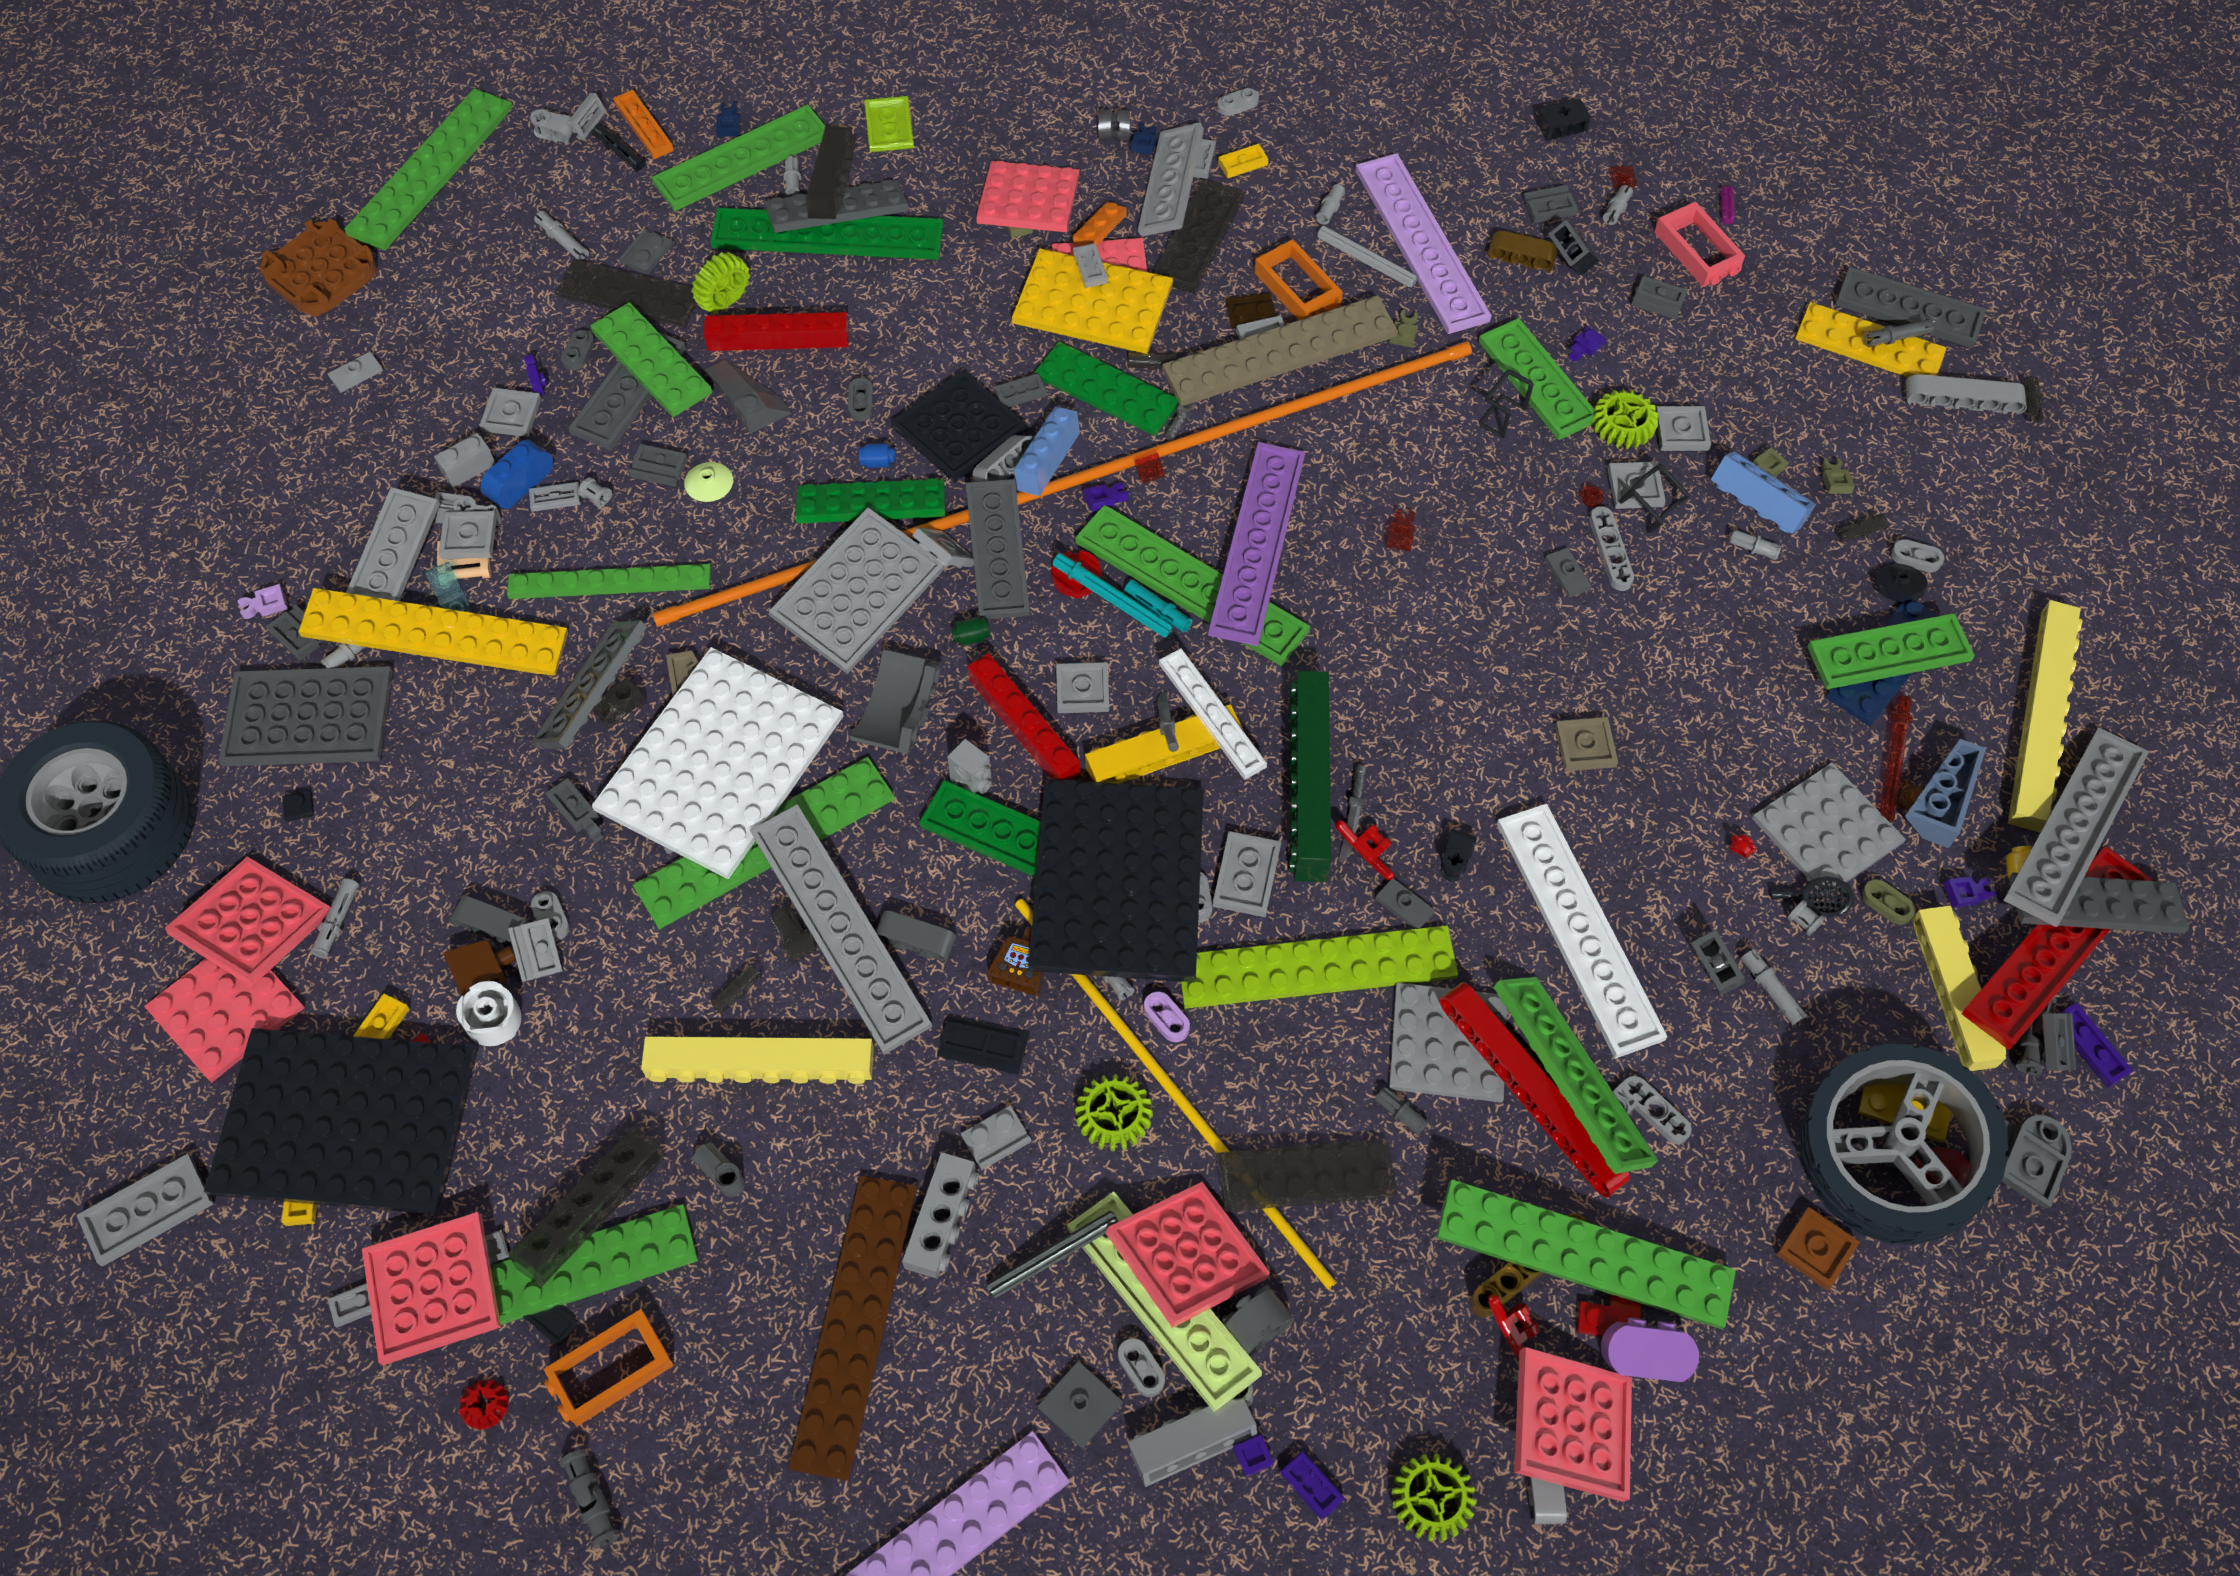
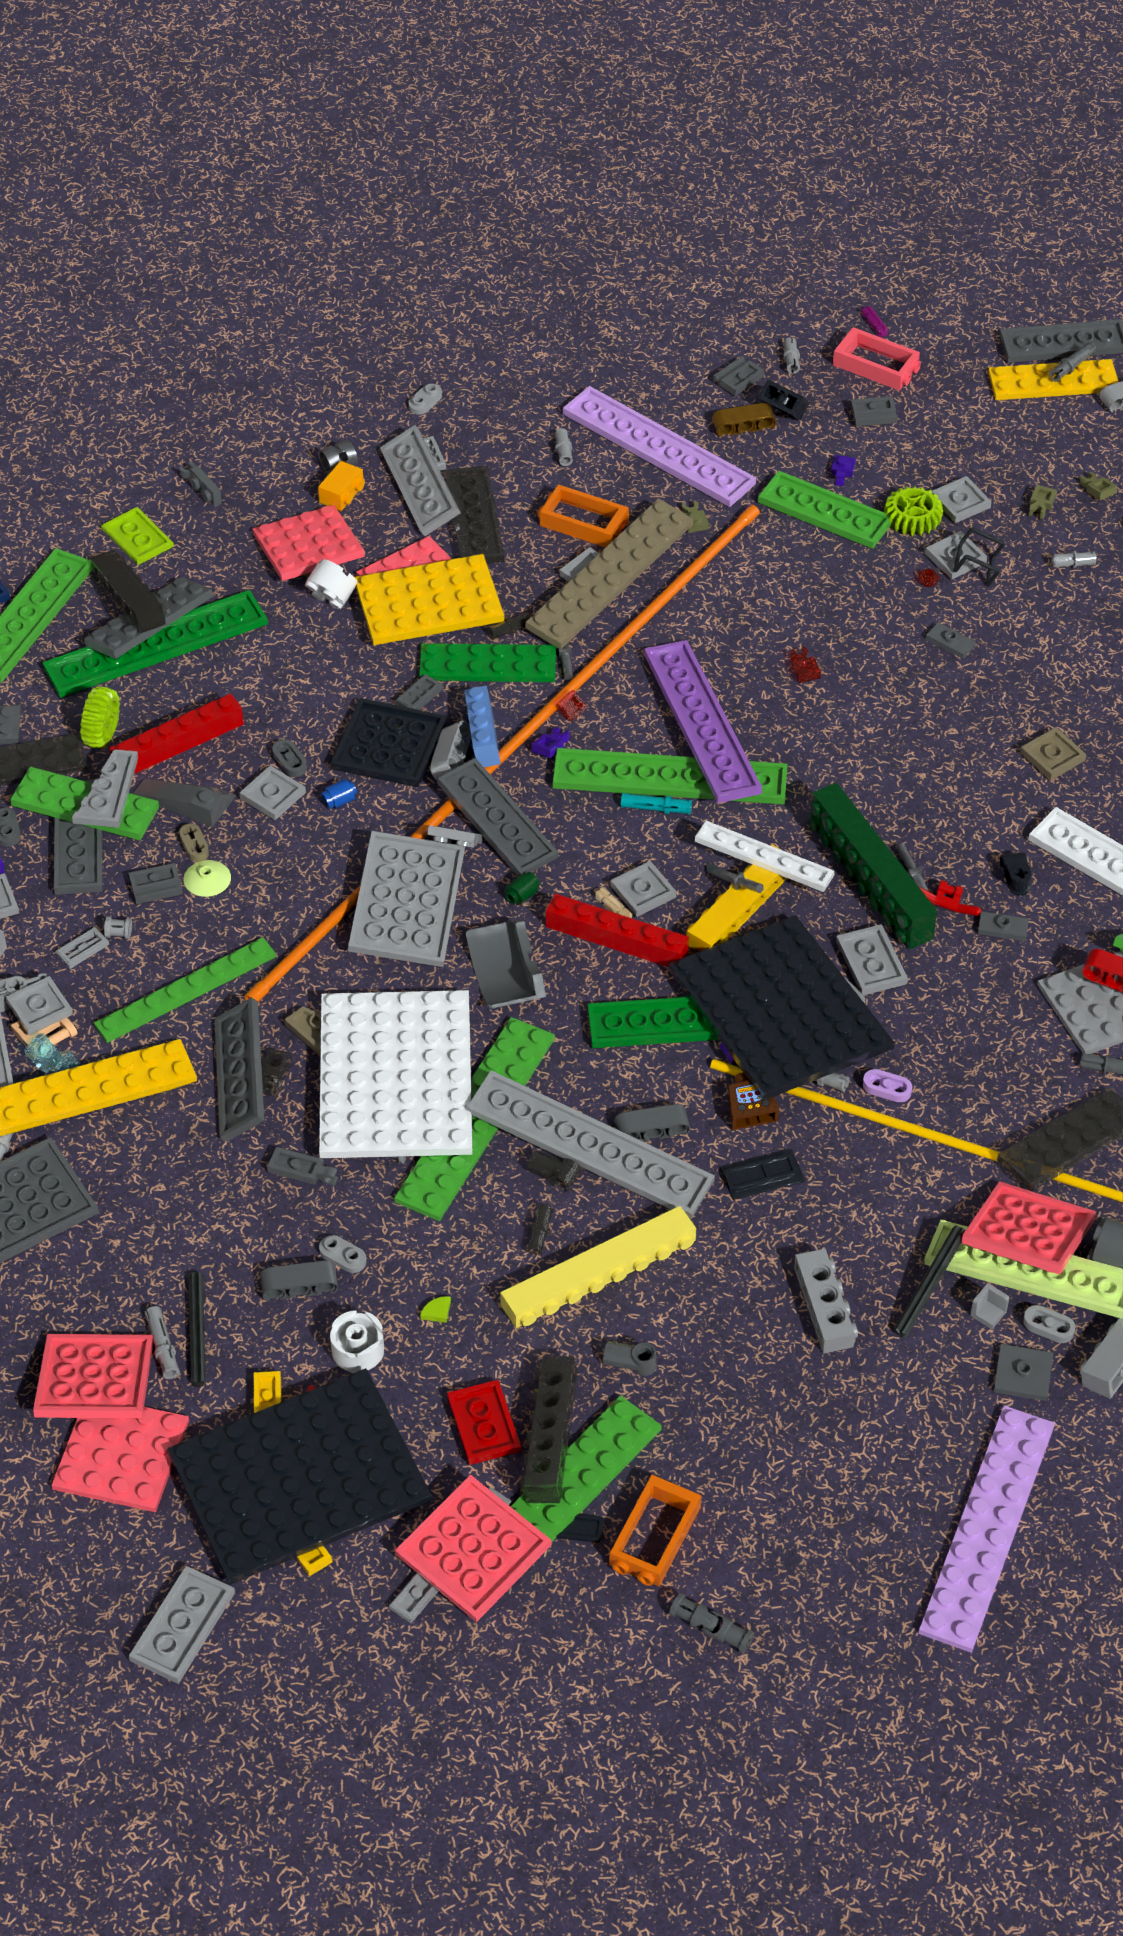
camera: 30 degrees left, 10 degrees down
black plate [282,790,314,822] -> none
reddish brown torso [443,940,516,997] -> none
red gear [458,1379,509,1430] -> none
blue brick [481,440,553,509] -> none
light grey plate [508,918,562,983] -> none
light grey axle [783,156,801,196] -> none
reddish brown plate [788,1176,918,1482] -> none
green plate [795,478,945,524] -> none
light grey brick [947,739,992,794] -> none
light grey plate [961,1106,1031,1170] -> none
red plate [1051,551,1101,599] -> none
teal axle [1053,553,1173,637] -> none
orange plate [1073,202,1127,246] -> none
light grey plate [1073,243,1108,288] -> none
lime gear [1075,1073,1153,1152] -> none
dark blue plate [1130,123,1157,155] -> none
lime plate [1180,926,1458,1009] -> none
yellow plate [1218,144,1268,178] -> none
dark brown plate [1225,293,1276,329] -> none
light grey axle [1317,226,1417,287] -> none
black piece [1479,370,1533,438] -> none
black brick [1536,98,1591,141] -> none
light grey beam [1590,506,1634,591] -> none
clear red plate [1609,166,1637,189] -> none
medium blue brick [1711,451,1816,534] -> none
none -> light grey wing [72,749,138,828]
none -> dark grey plate [179,462,222,507]
none -> dark tan beam [179,823,209,862]
none -> pearl dark grey axle [189,1272,206,1387]
none -> light grey plate [240,765,306,820]
none -> white brick [305,559,358,610]
none -> light orange brick [318,461,365,511]
none -> lime tile [421,1296,451,1323]
none -> red plate [447,1380,521,1465]
none -> tan axle [595,887,632,918]
none -> light grey panel [970,1283,1009,1329]

